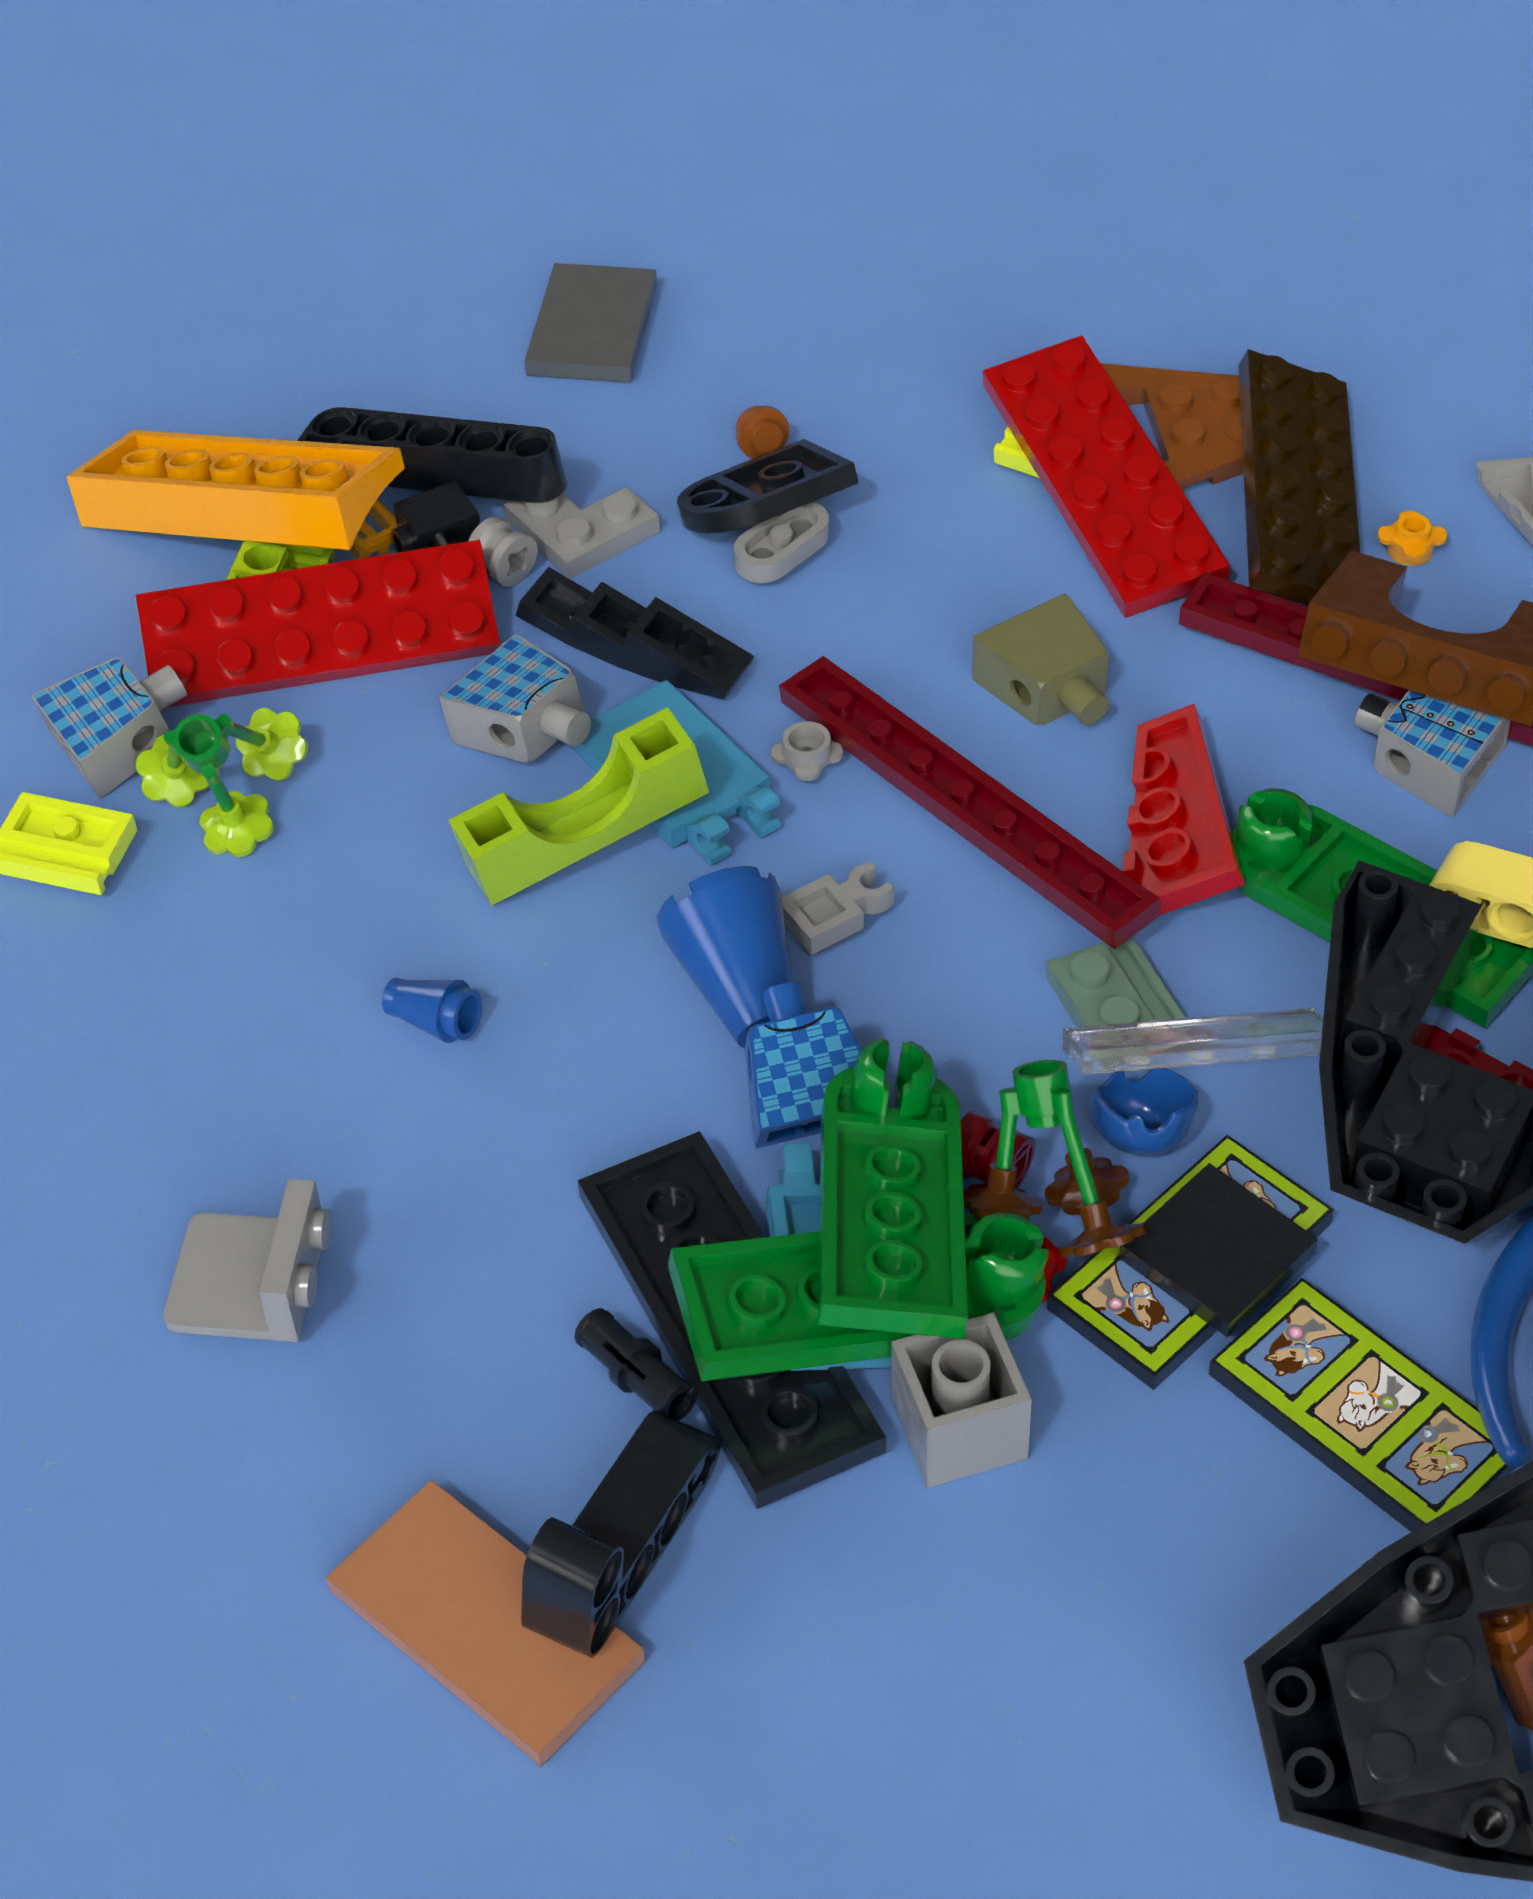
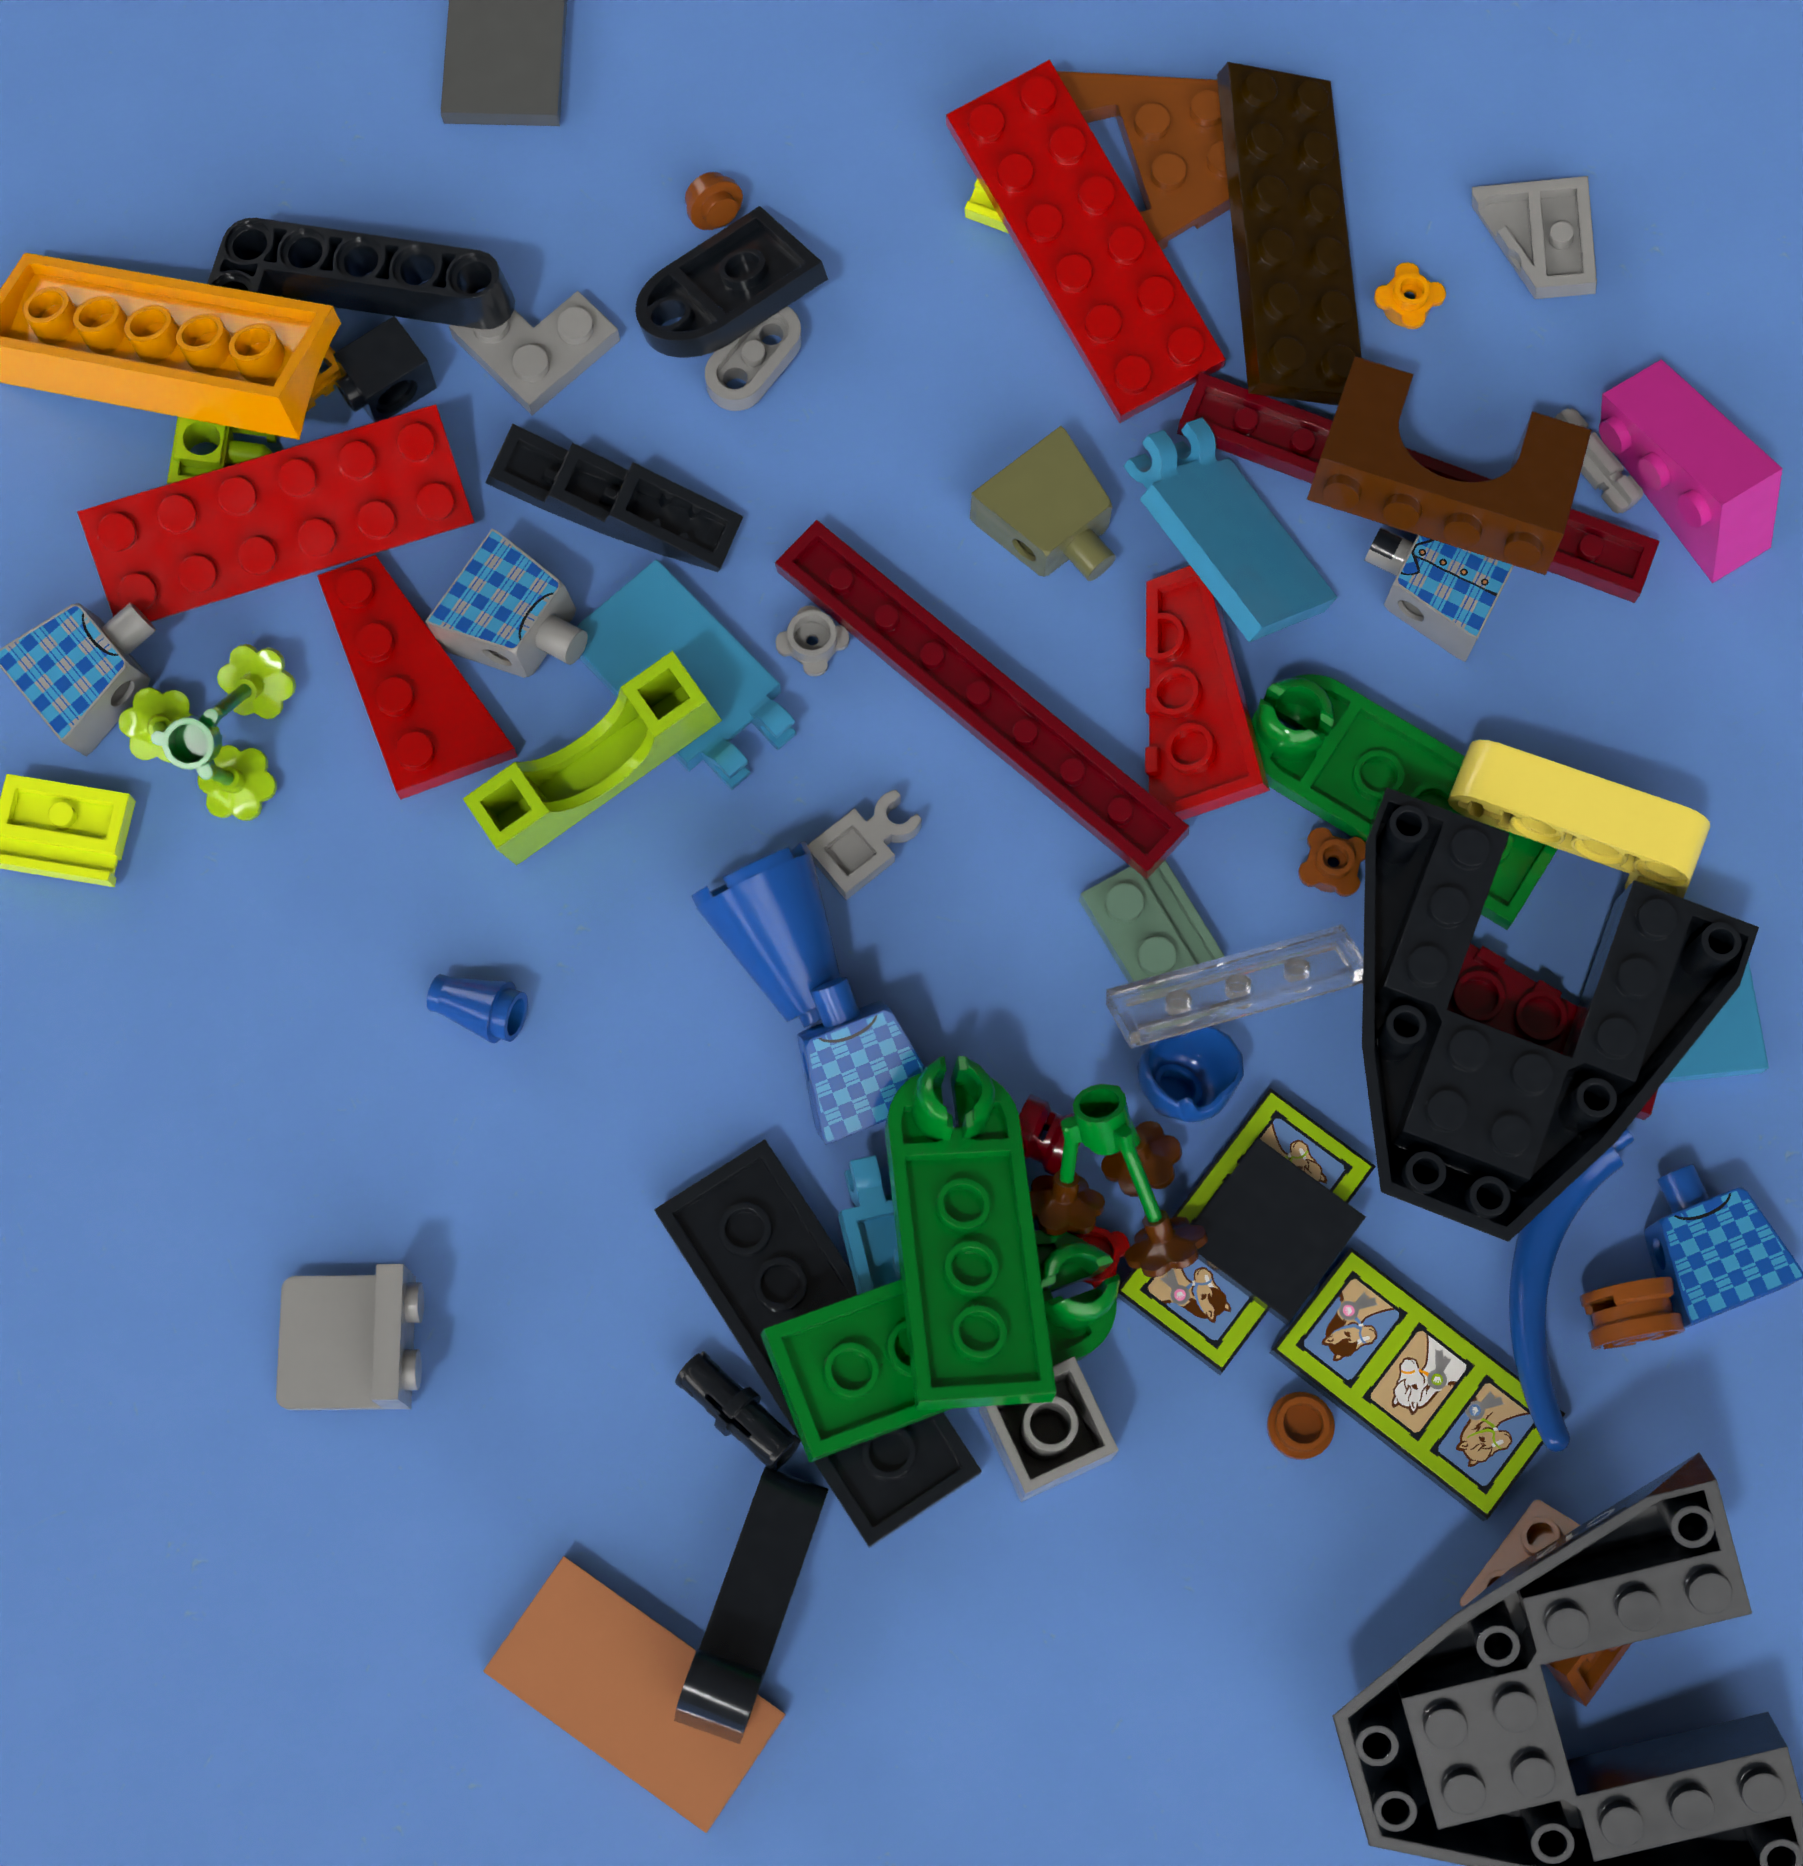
camera: 10 degrees left, 25 degrees up
light grey wheel [468,516,538,588] -> none
none -> red wing [317,555,518,800]
none -> dark azure tile [1123,418,1338,642]
none -> dark orange plate [1267,1392,1335,1460]
none -> dark orange plate [1298,827,1366,897]

